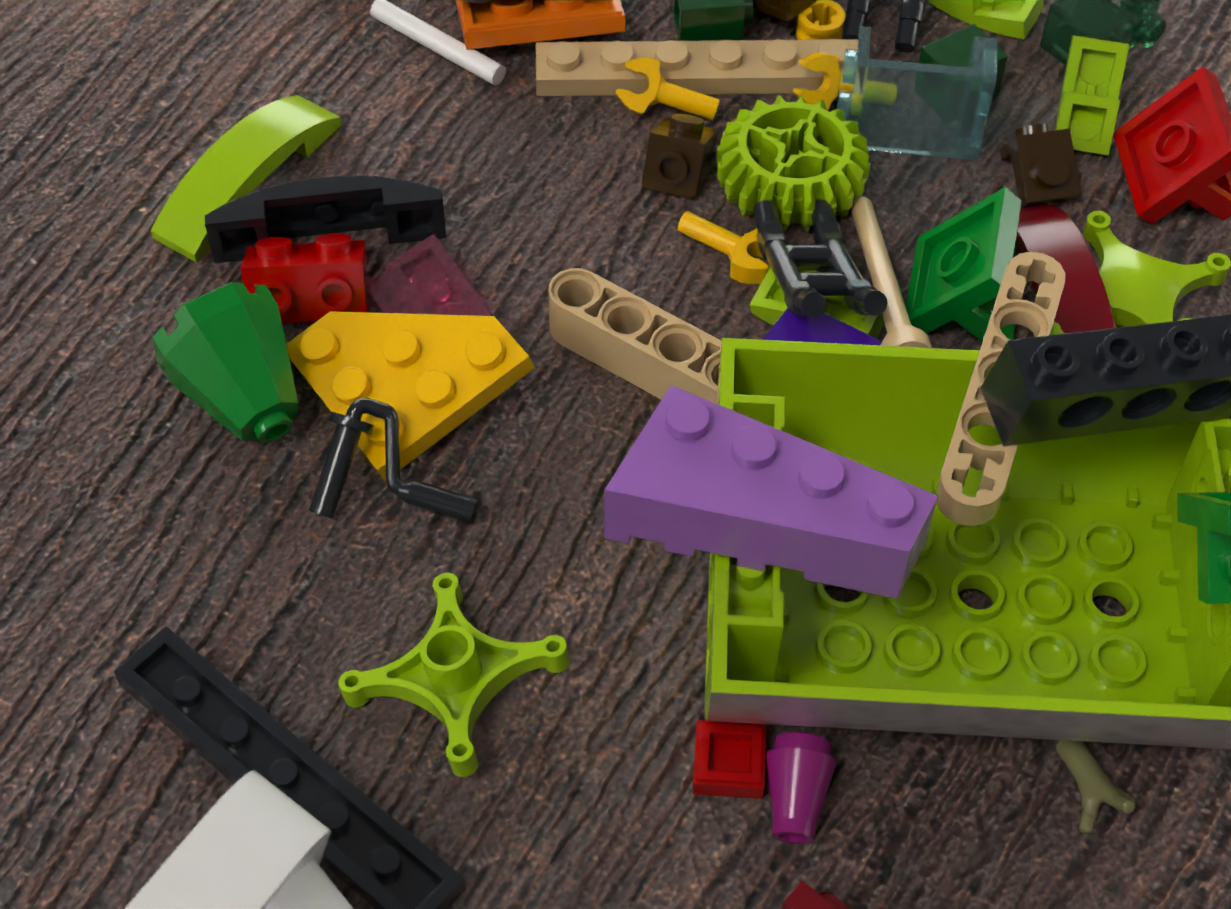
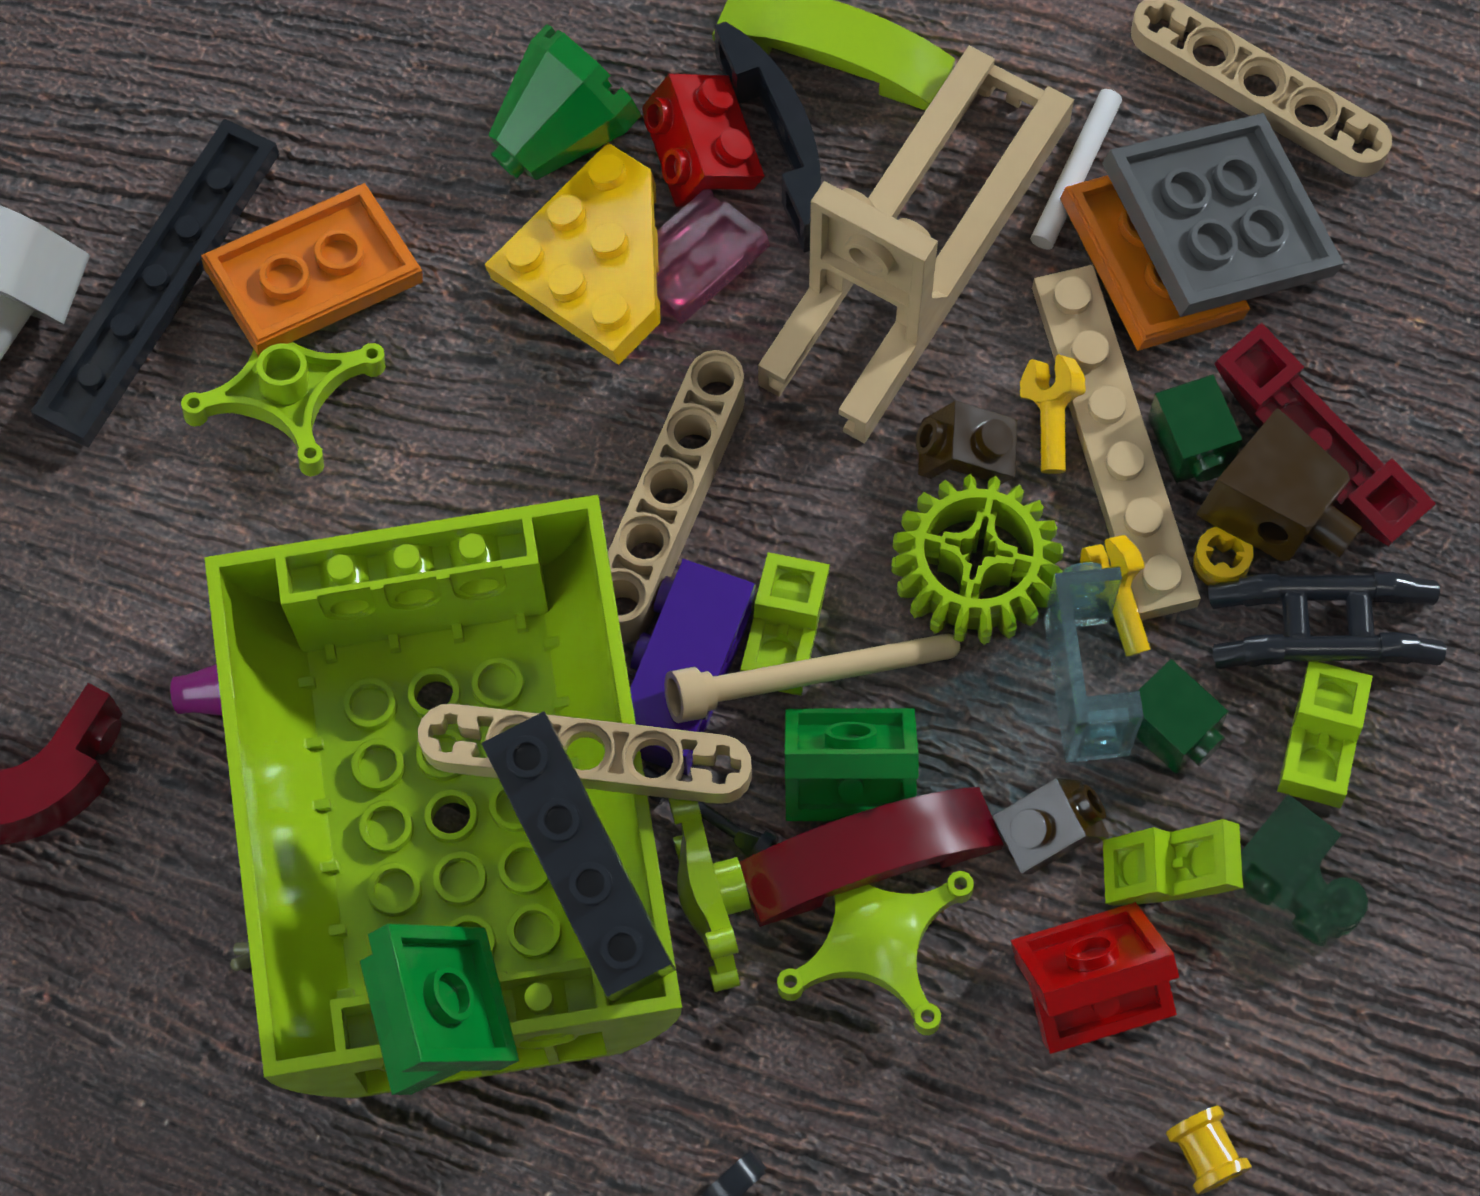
camera: 80 degrees right, 15 degrees up
black piece [309,398,478,524] -> none
medium lavender wedge [604,385,938,599] -> none
yellow bar [677,211,768,284] -> none
black piece [753,200,888,317] -> none
none -> orange tile [201,183,423,357]
none -> tan piece [758,45,1074,444]

